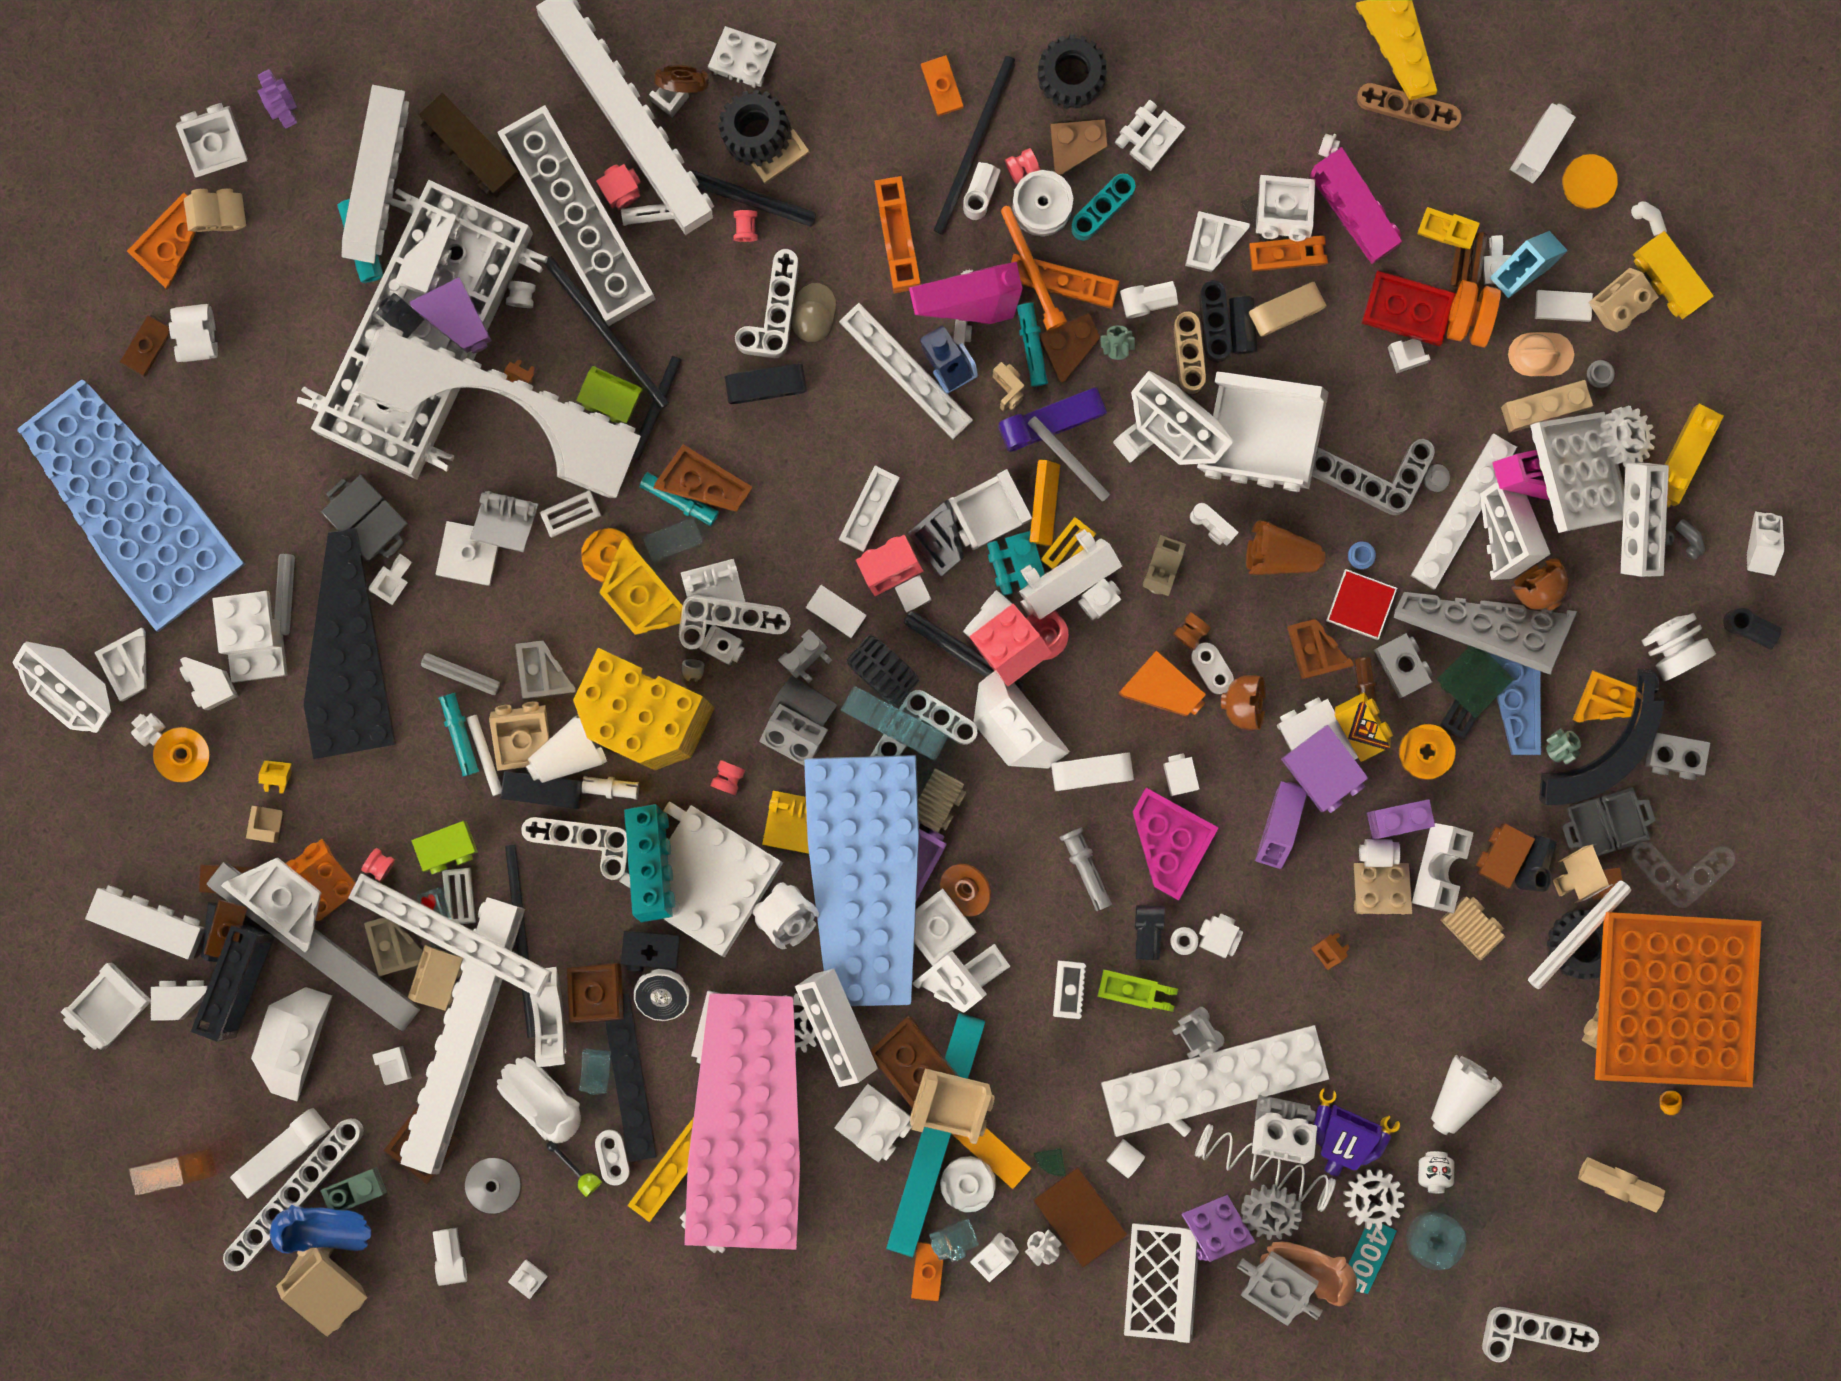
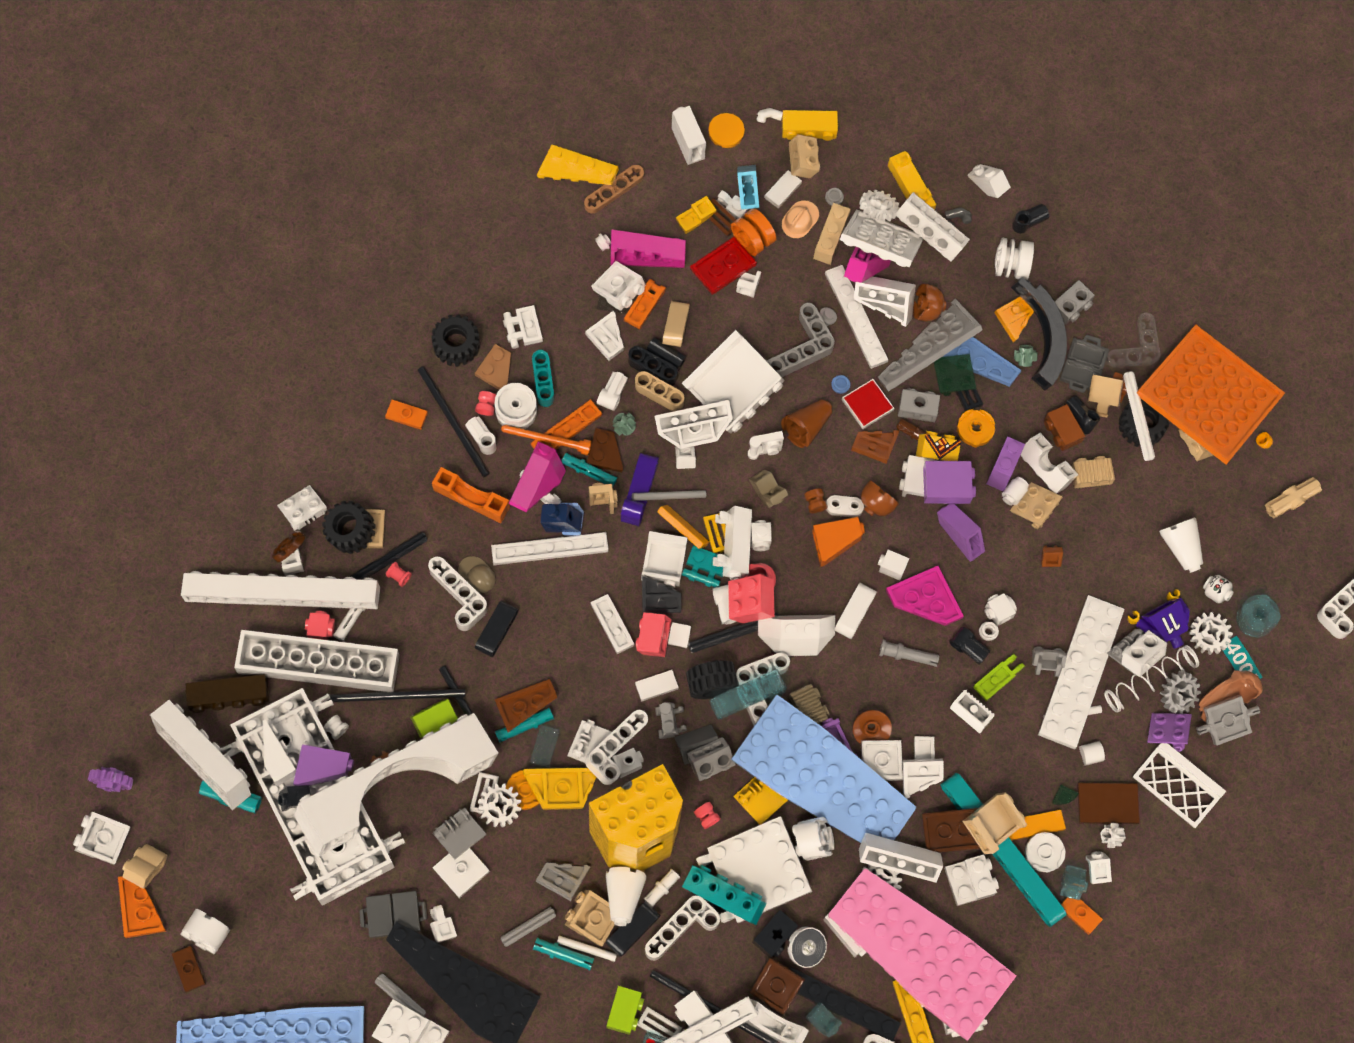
camera: 60 degrees left, 15 degrees down
none -> white gear [478,783,521,827]

